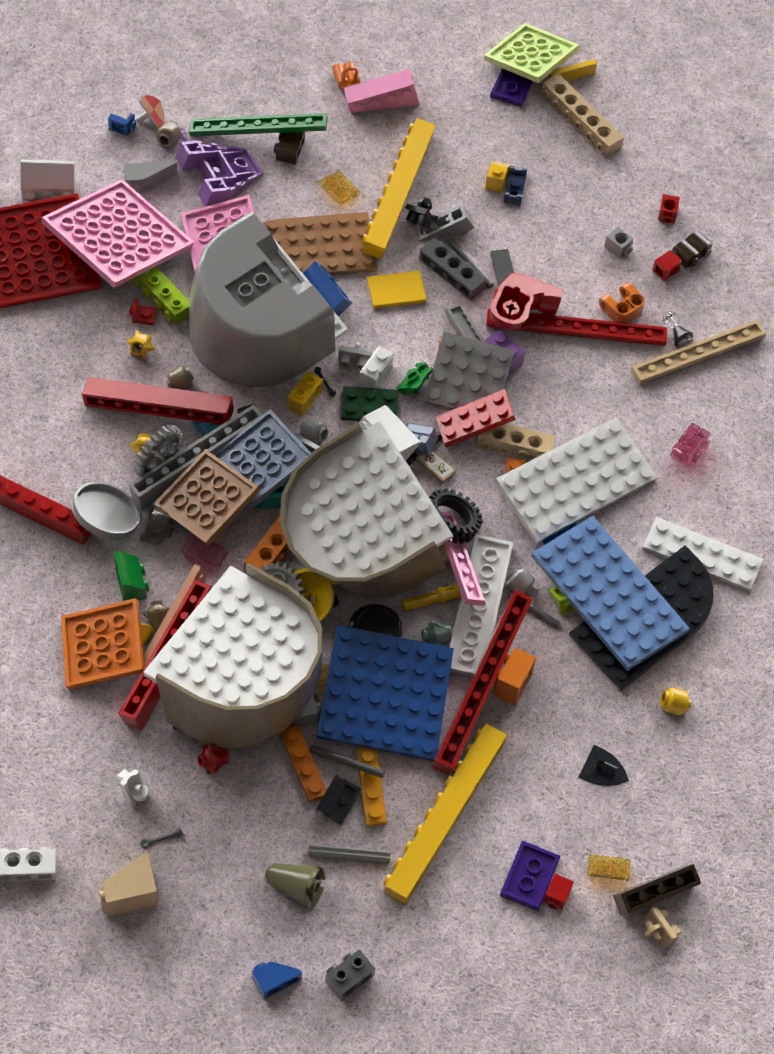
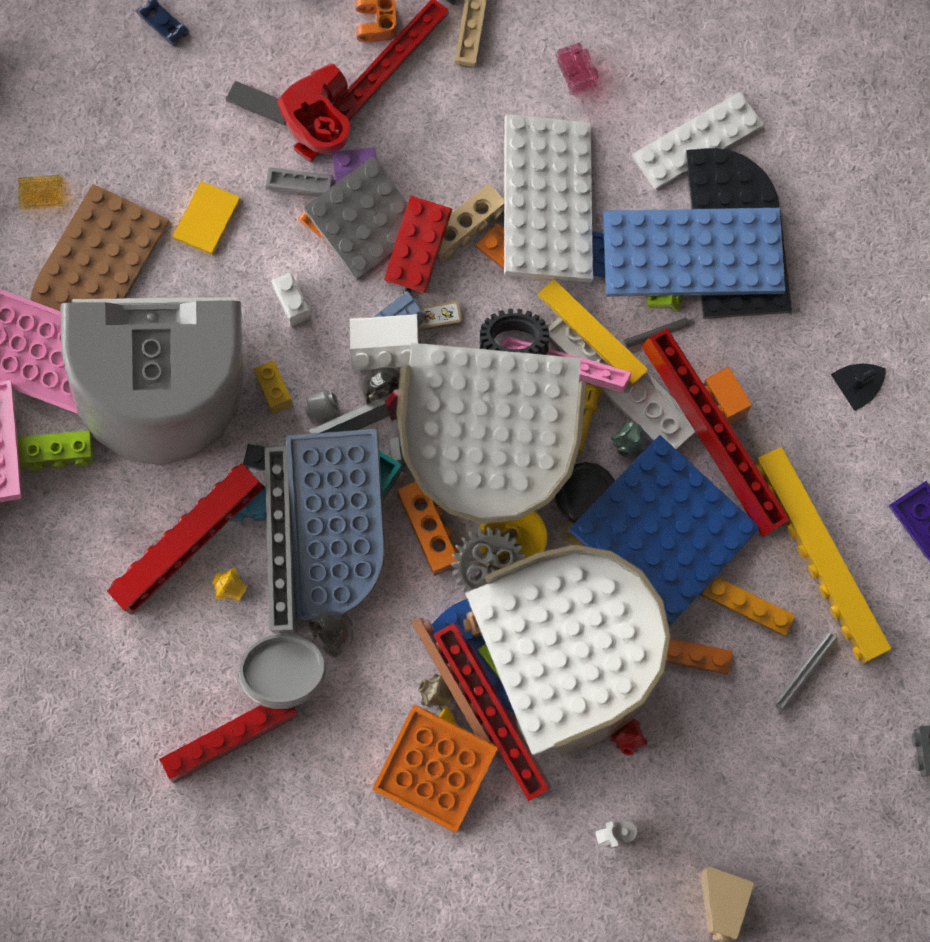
camera: 50 degrees left, 15 degrees up
green slope [114,551,149,601] -> none
yellow rock [127,330,155,359] -> none
red bracket [129,299,157,326] -> none
light grey gear [133,424,184,477] -> none
dark grey hinge [140,829,183,848] -> none
medium nougat plate [154,449,260,546] -> none
dark tan head [166,366,194,390] -> none
clear pink brick [181,533,228,573] -> none
blue slope [252,961,302,999] -> none
olive cone [265,863,326,908] -> none
blue brick [303,261,352,316] -> none
dark grey bar [309,745,385,778] -> none
black hinge [314,367,336,396] -> none
black plate [315,774,362,825] -> none
light grey hips [338,341,372,371] -> none
dark green plate [341,386,399,421] -> none
yellow brick [361,118,436,259] -> none
green piece [396,362,433,395] -> none
black hips [405,197,438,228] -> none
light grey slope [416,204,475,241] -> none
dark grey brick [419,238,487,301] -> none
dark grey bar [445,236,494,289] -> none
yellow slope [485,162,510,193] -> none
light grey head [506,568,535,596] -> none
yellow head [660,687,691,716] -> none
none -> yellow tile [538,279,648,386]

